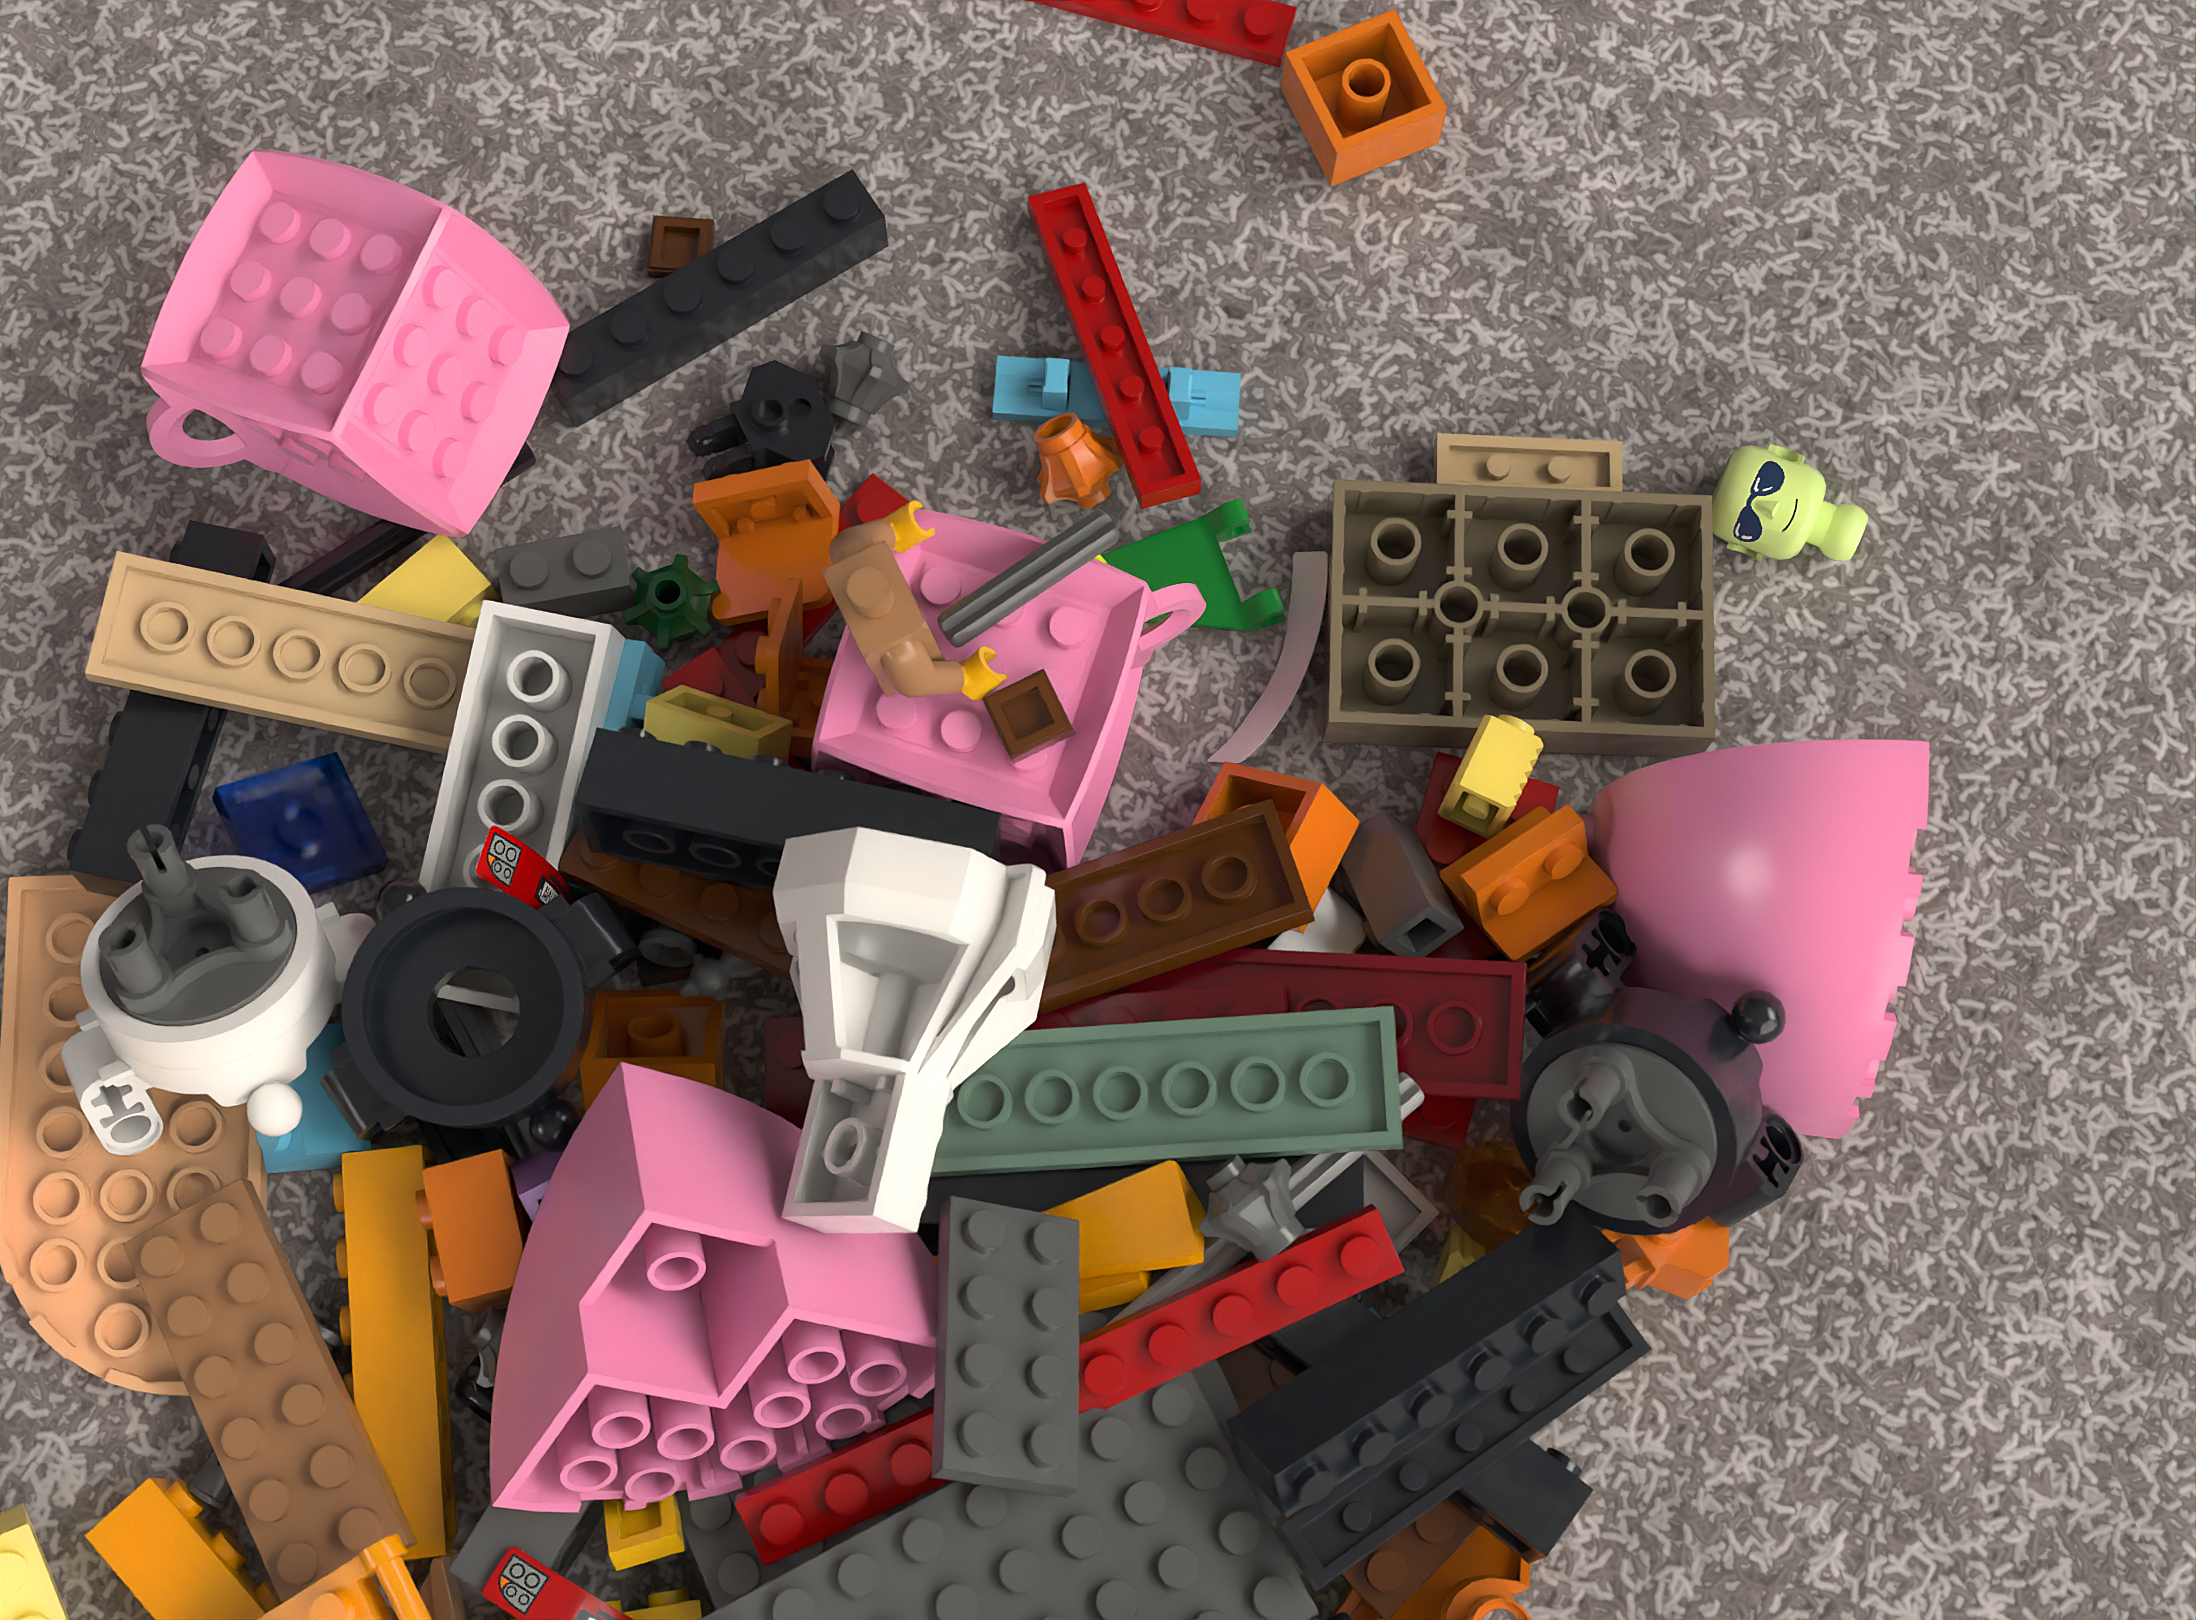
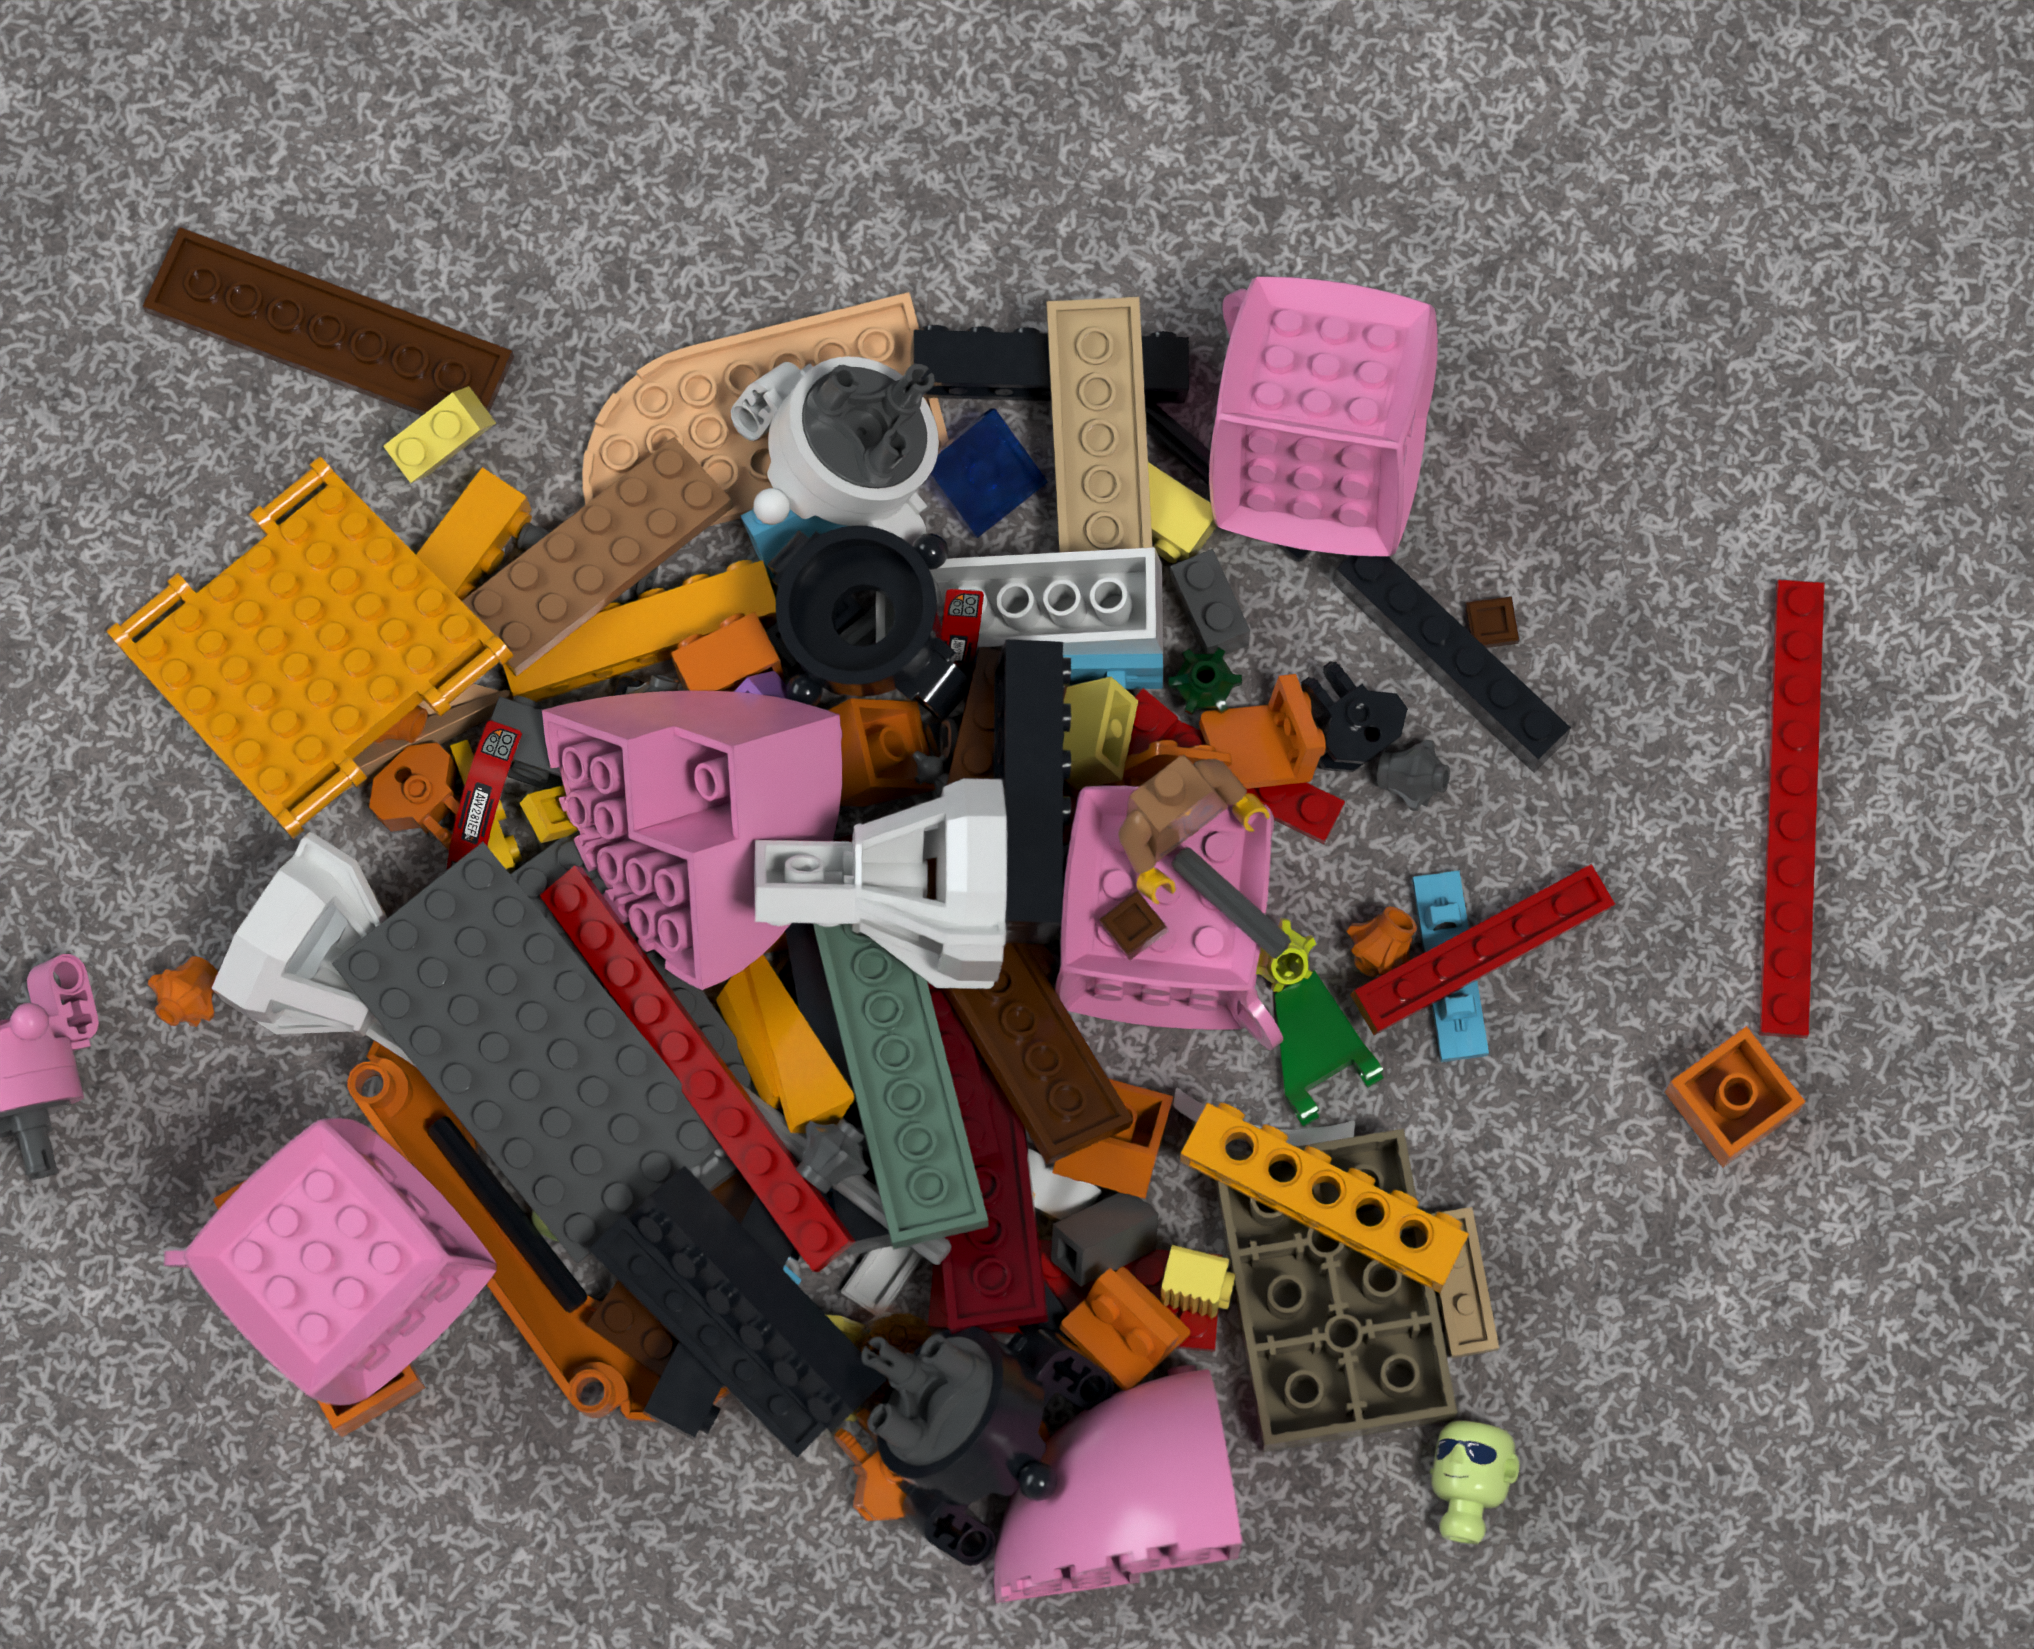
camera: 85 degrees right, 0 degrees up
dark grey plate [932,1196,1079,1498] -> none
none -> light orange brick [1180,1102,1469,1293]

